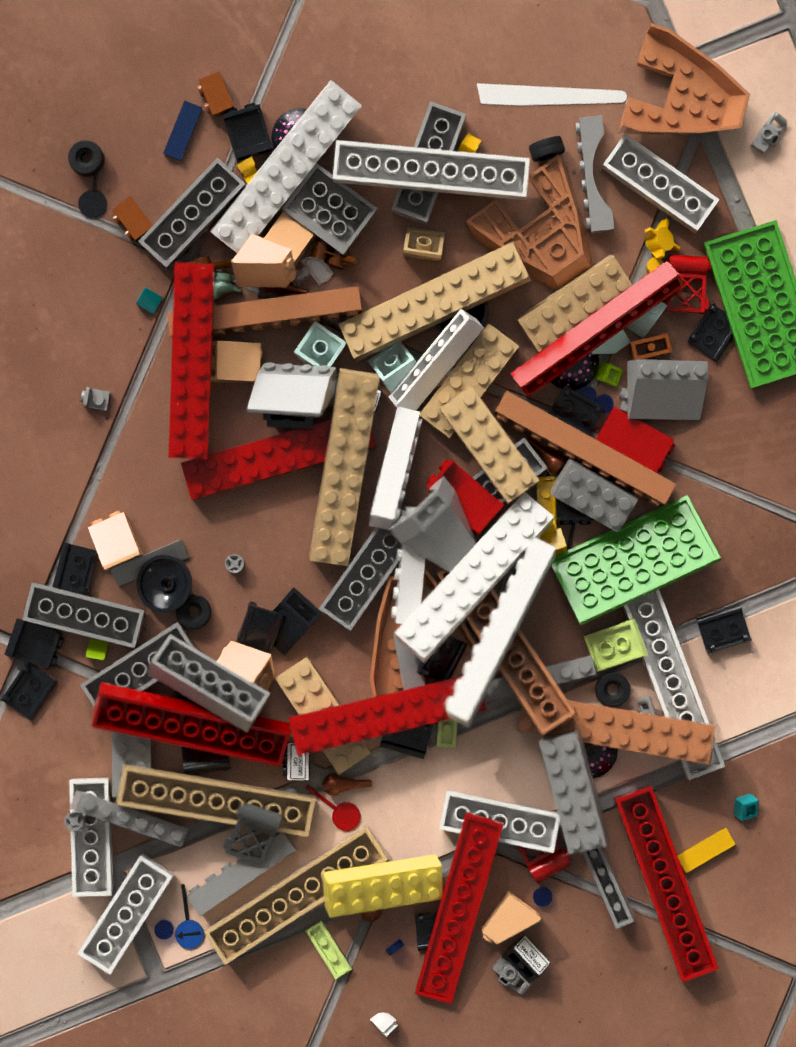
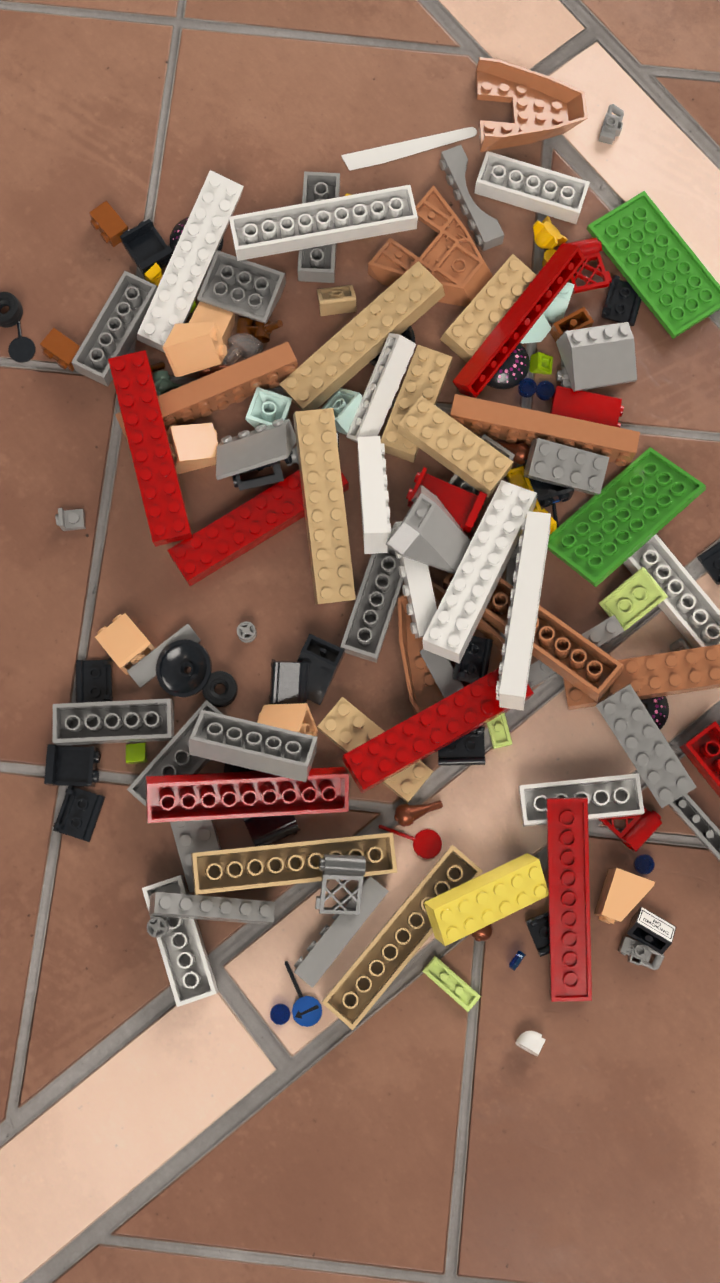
camera: 20 degrees left, 10 degrees down
white brick [78,853,174,974] -> none
teal slope [136,287,163,314] -> none
dark blue tile [163,100,203,161] -> none
white brick [283,741,310,781] -> none
black tyre [529,136,565,162] -> none
black piece [548,385,605,436] -> none
black tyre [595,672,631,707] -> none

